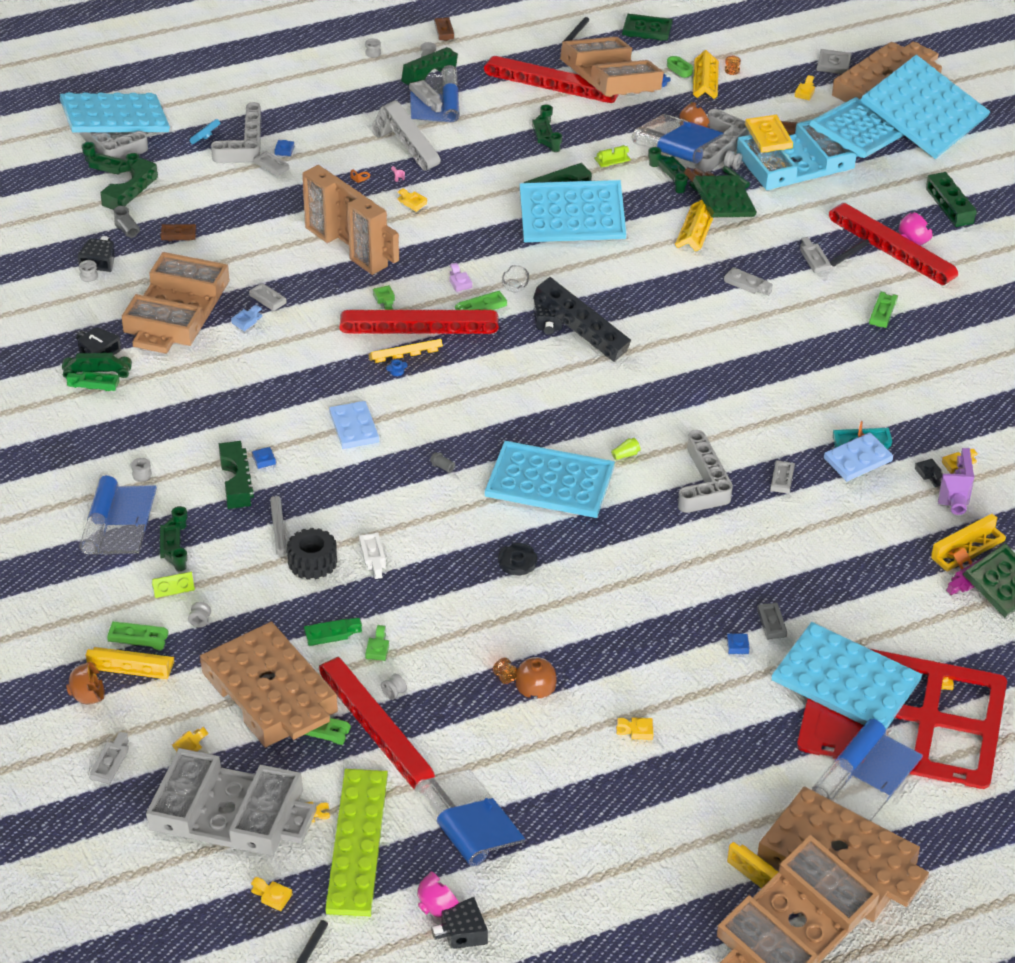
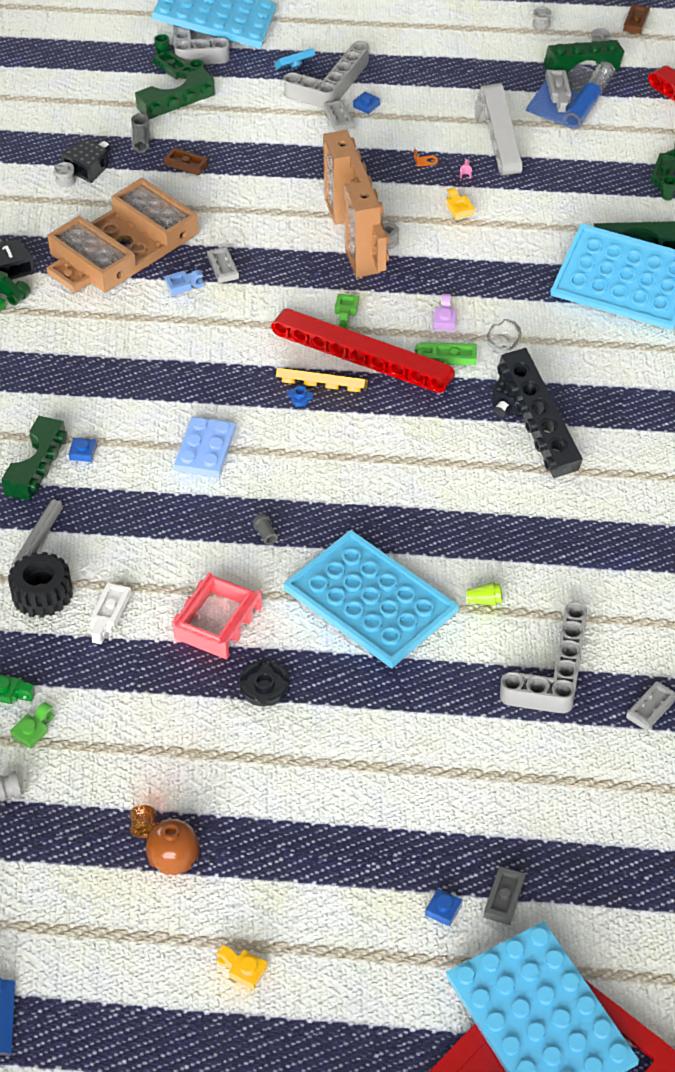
camera: 30 degrees right, 5 degrees up
none -> coral window [172,572,262,659]

